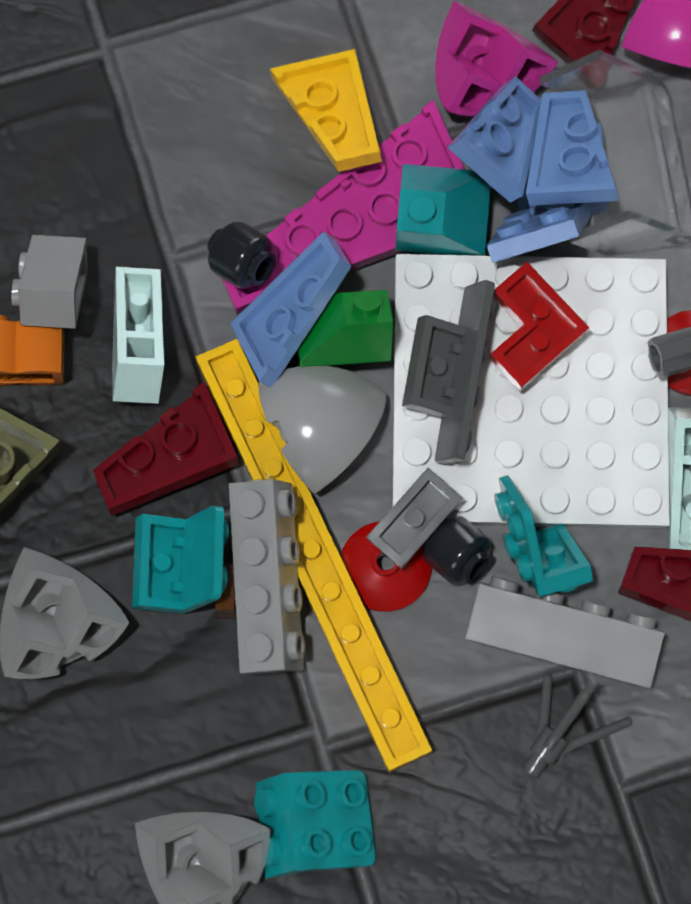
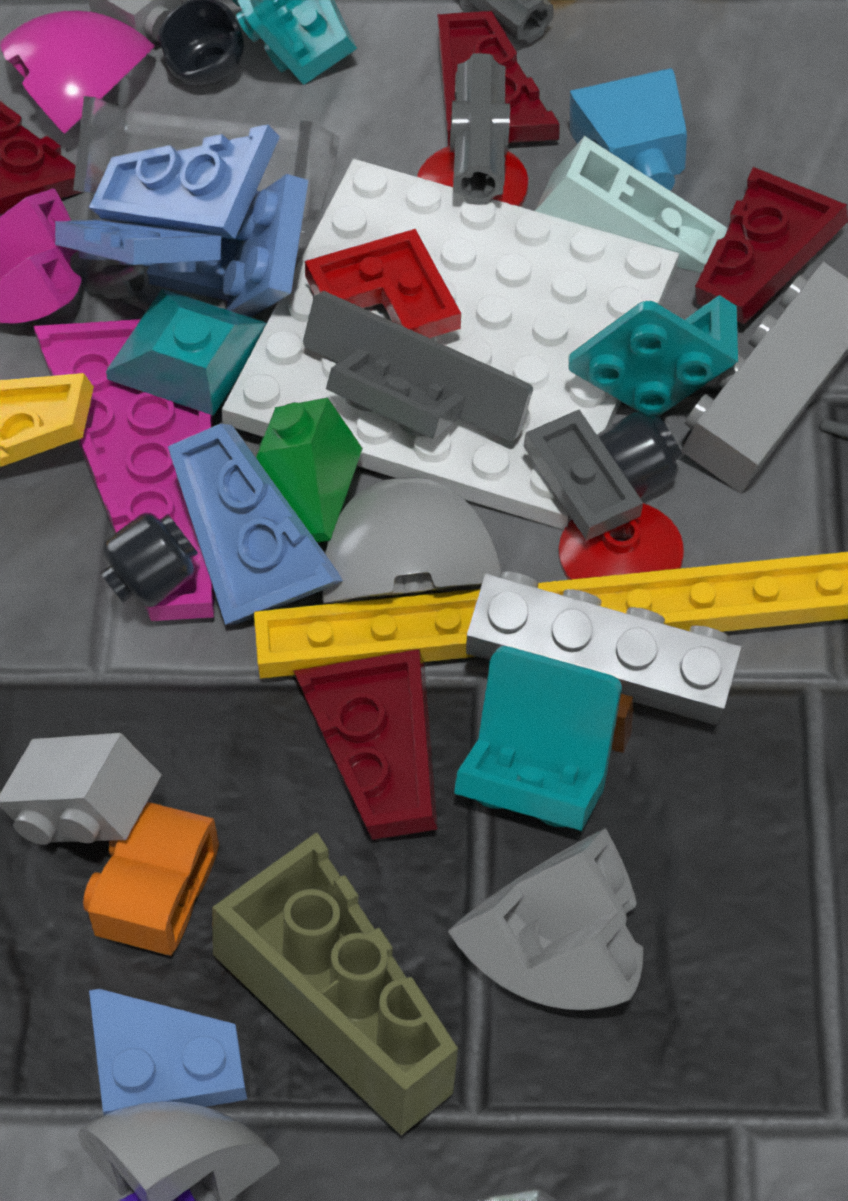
camera: 65 degrees left, 20 degrees down
light aqua slope [112,267,164,404] -> none

